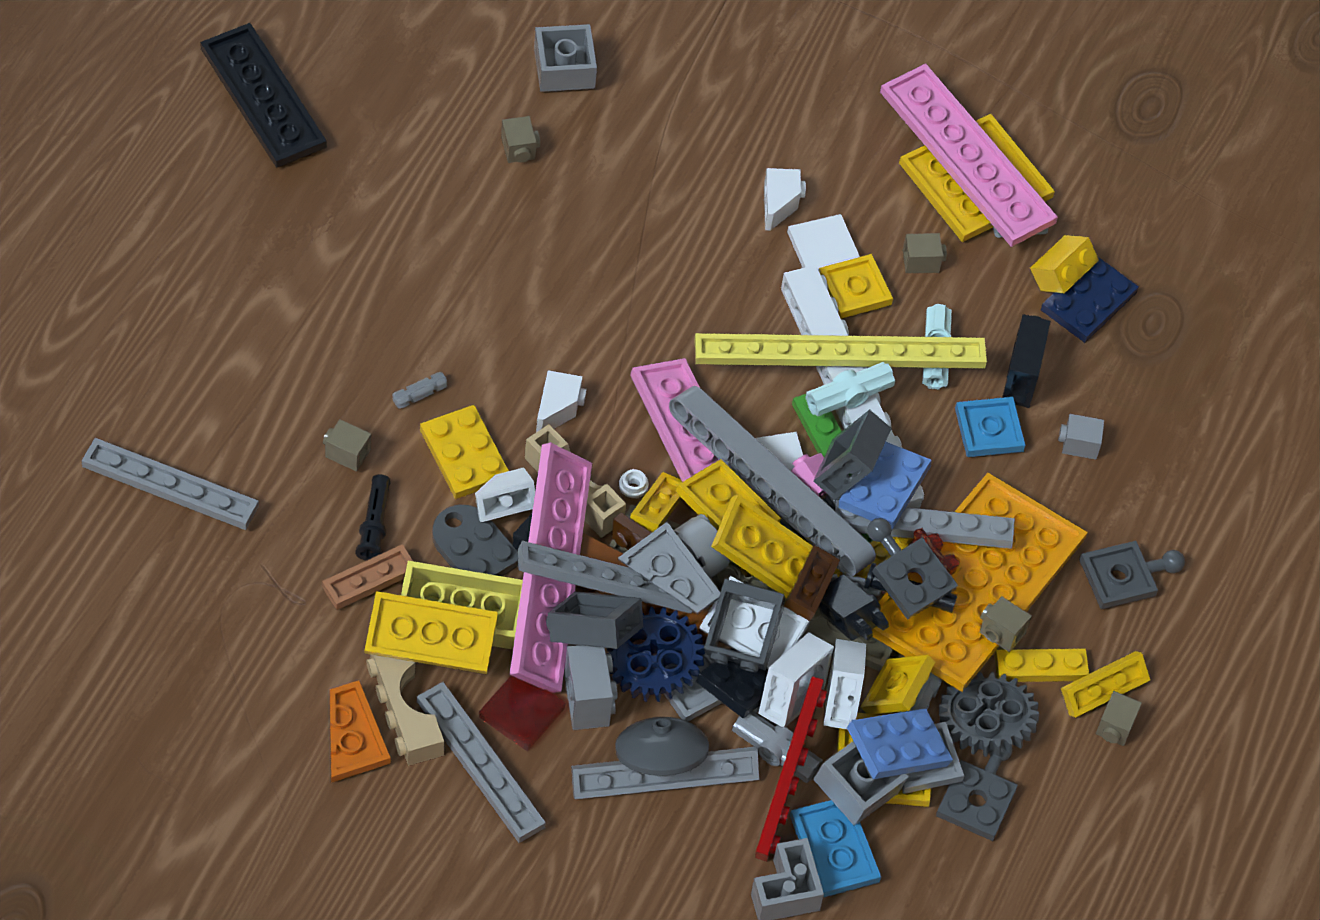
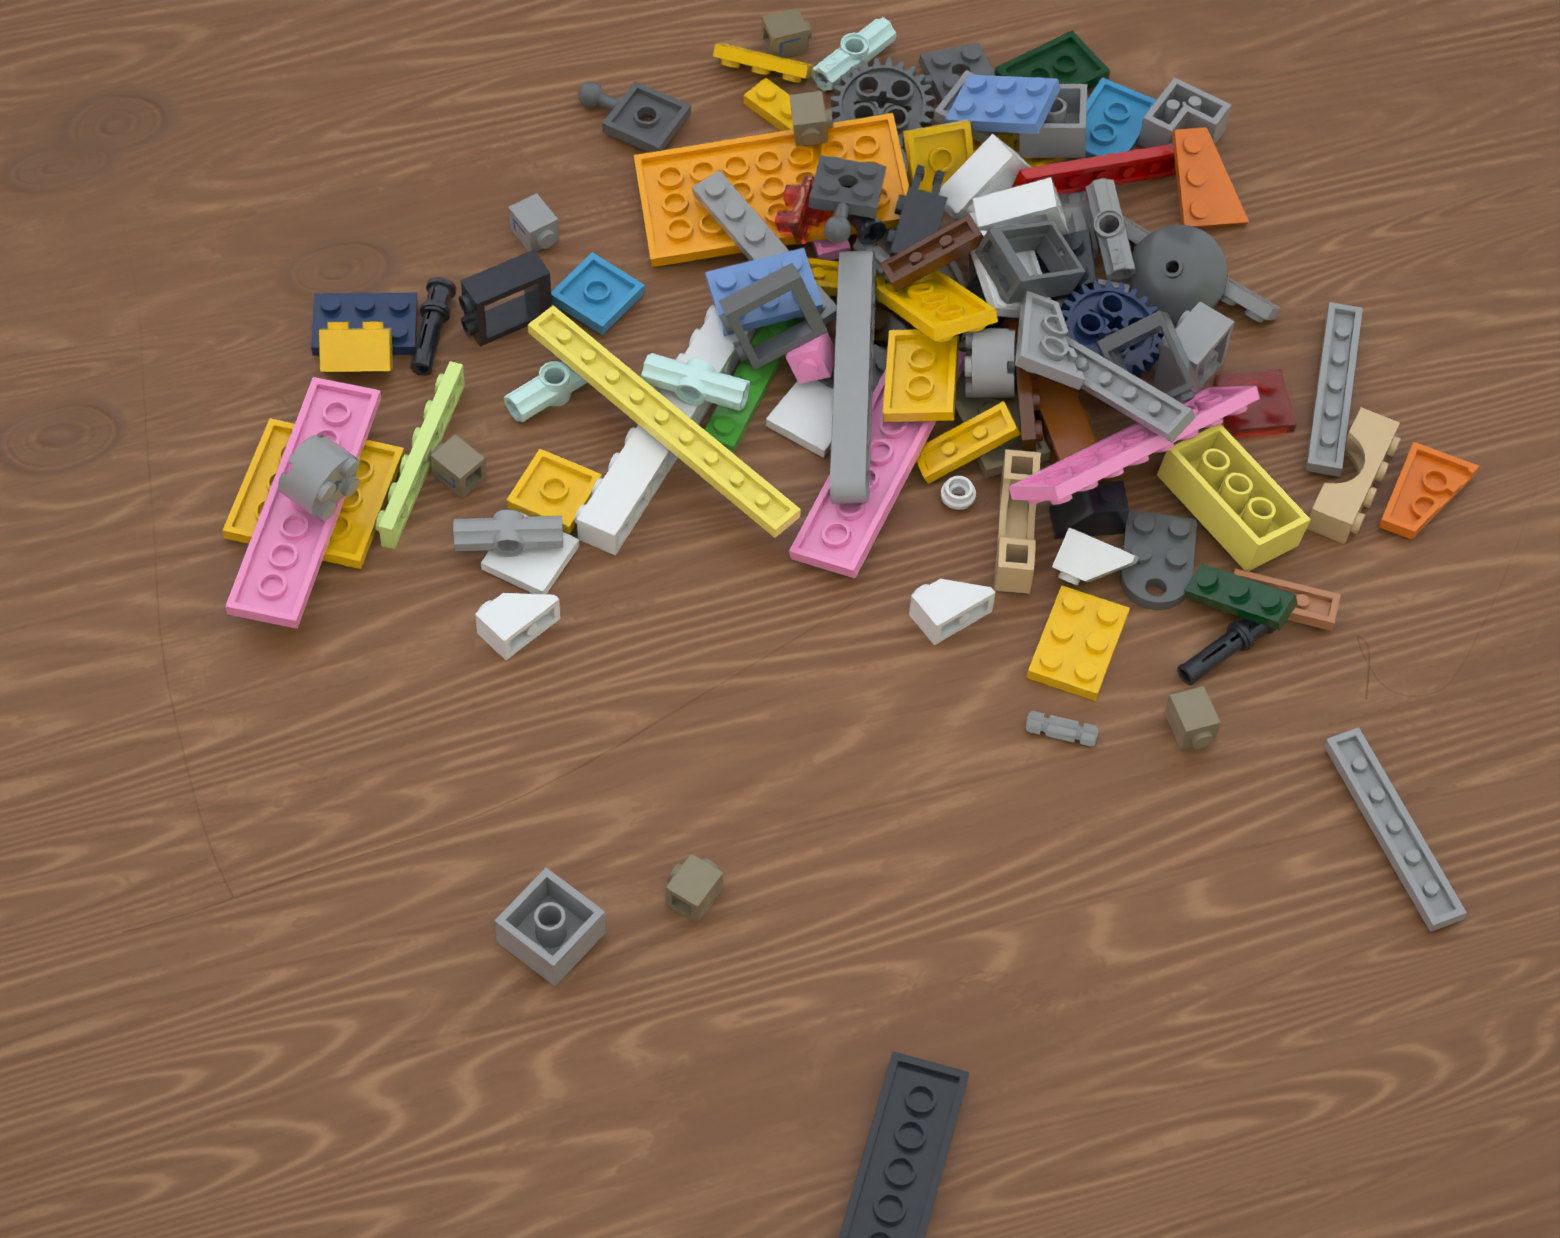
camera: 130 degrees left, 0 degrees up
yellow plate [364,591,498,674] -> none
none -> light grey brick [278,433,360,521]
none -> yellowish green plate [375,361,465,550]
none -> black pin [410,277,457,376]
none -> light grey piece [453,509,563,557]
none -> light aqua piece [811,17,896,92]
none -> dark green plate [995,30,1110,89]
none -> light grey piece [1086,178,1136,282]
none -> orange wing [1172,127,1249,228]
none -> dark green plate [1184,563,1298,630]

